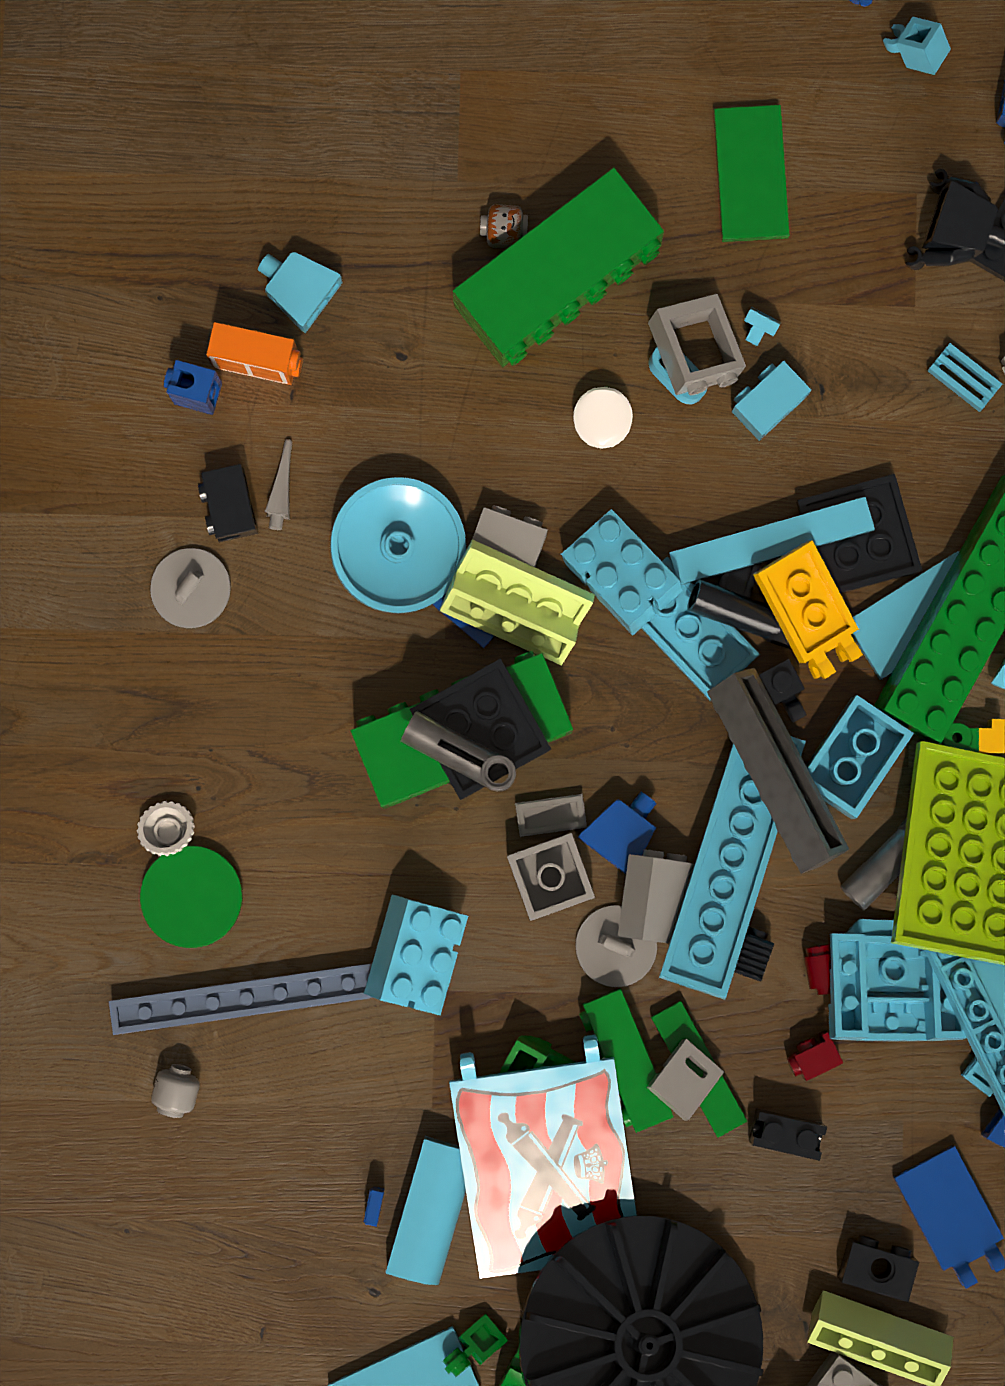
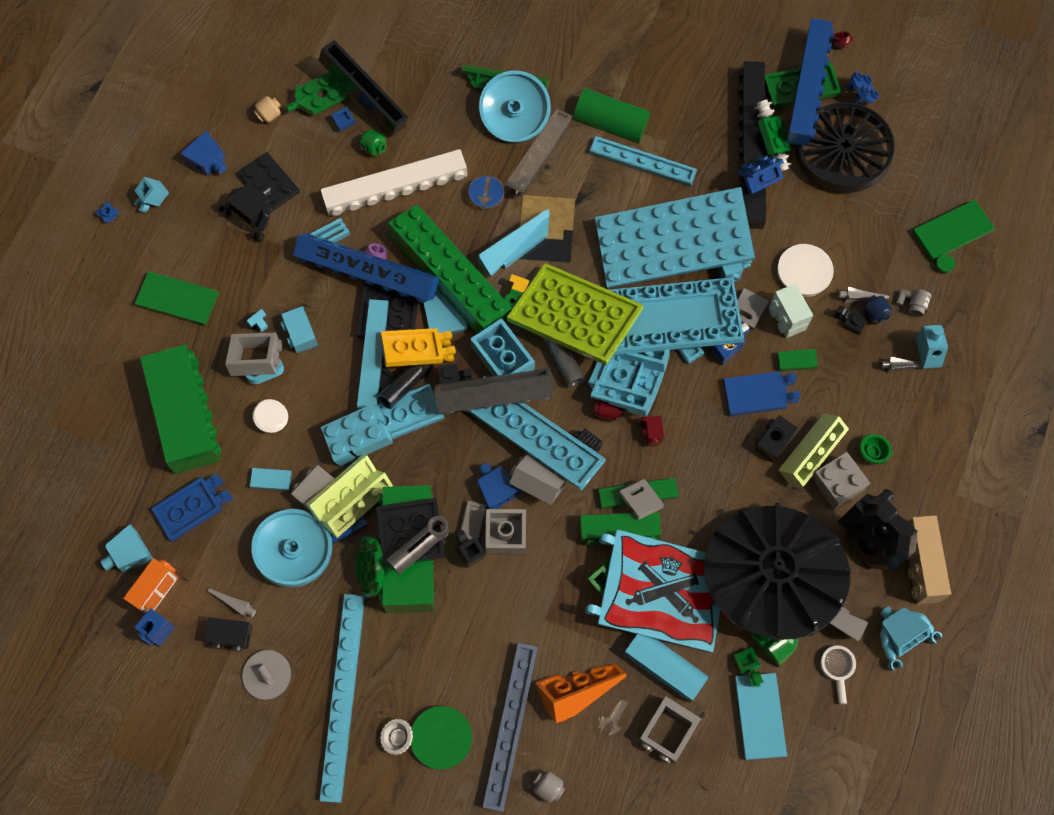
camera: 70 degrees left, 15 degrees down
medium azure piece [364,894,468,1016] -> none
blue tile [364,1186,385,1227] -> none
light grey head [480,204,528,249] -> none
light grey shield [576,905,657,987] -> none
black brick [749,1108,827,1161] -> none
none -> blue tile [151,474,233,542]
none -> medium azure tile [250,468,292,491]
none -> blue brick [293,233,440,302]
none -> medium azure plate [320,594,365,803]
none -> green tile [356,536,384,598]
none -> medium lavender hat [365,243,387,259]
none -> black brick [455,530,486,568]
none -> orange wedge [535,664,626,723]
none -> clear bar [600,699,628,737]
none -> light grey window [639,696,701,764]

